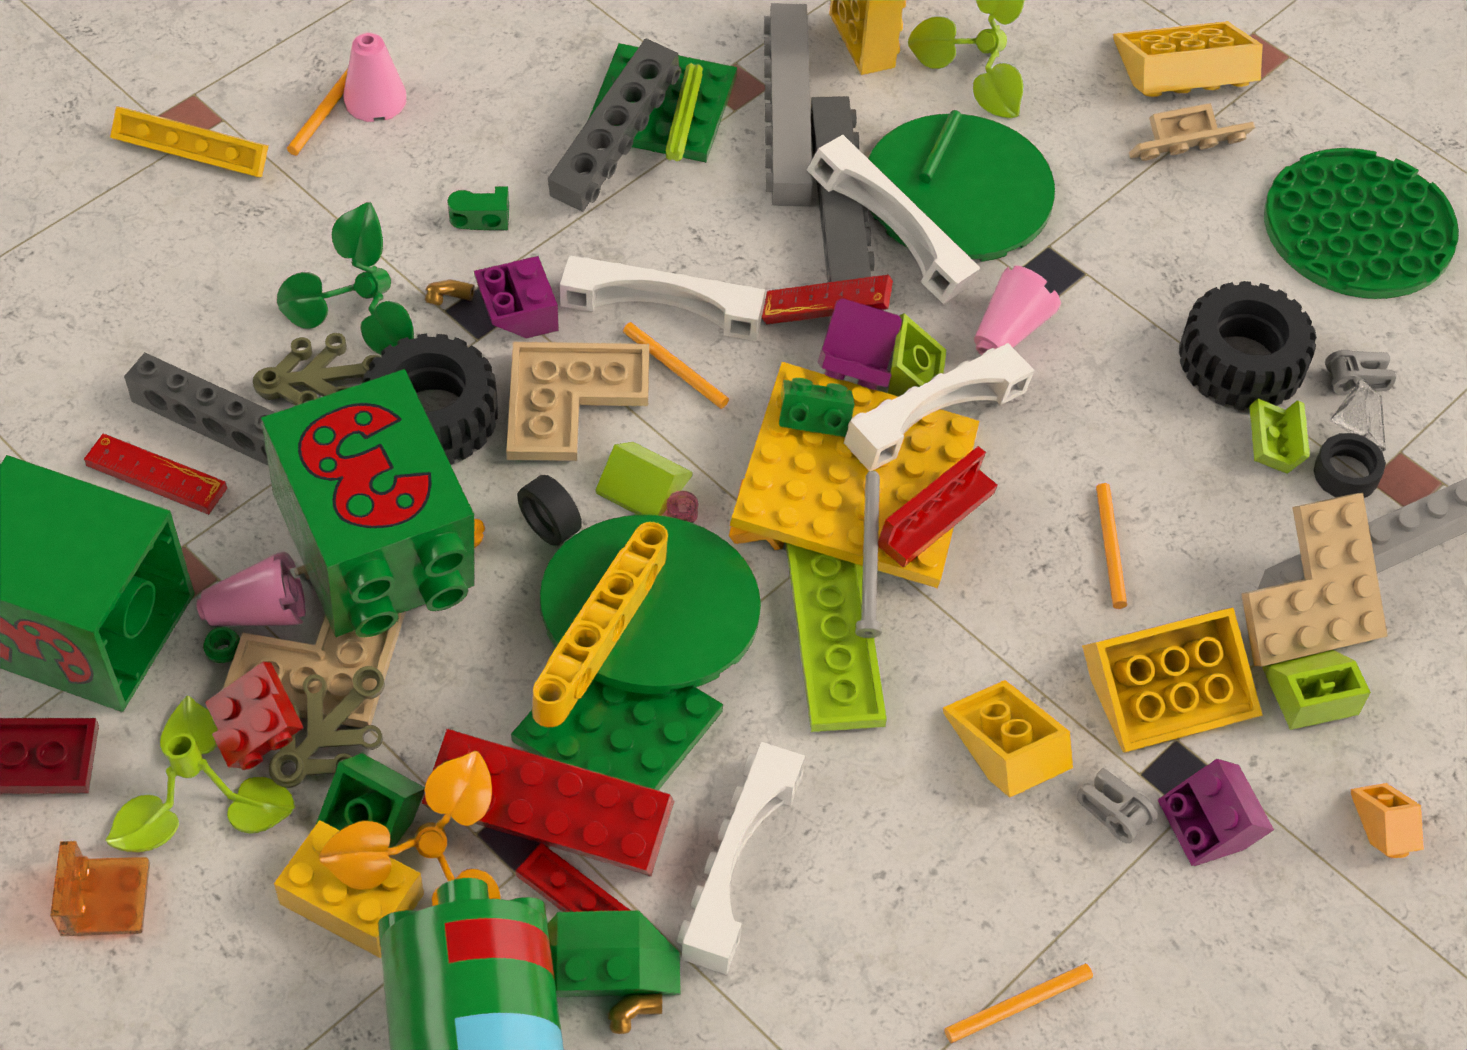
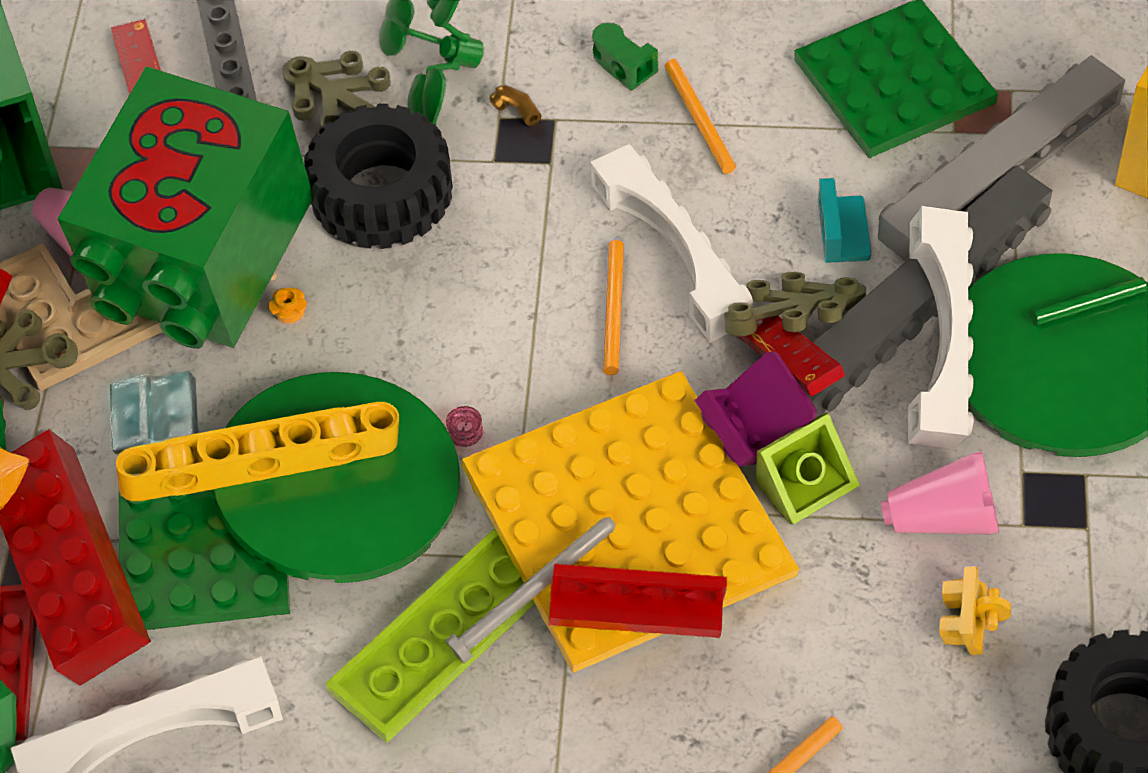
camera: 55 degrees right, 0 degrees up
green plate [203,627,240,663] -> none
magenta slope [474,256,559,339] -> none
tan plate [506,342,649,461] -> none
black tyre [517,475,582,546] -> none
dark grey brick [548,38,681,212] -> none
lime slope [596,442,693,516] -> none
lime axle [666,63,703,162] -> none
green bracket [779,378,855,437] -> none
white arch [844,343,1035,471] -> none
none -> clear light blue slope [110,370,199,454]
none -> light orange bar [664,59,736,174]
none -> olive plant [725,271,866,336]
none -> teal panel [818,178,871,263]
none -> yellow hips [939,566,1012,655]

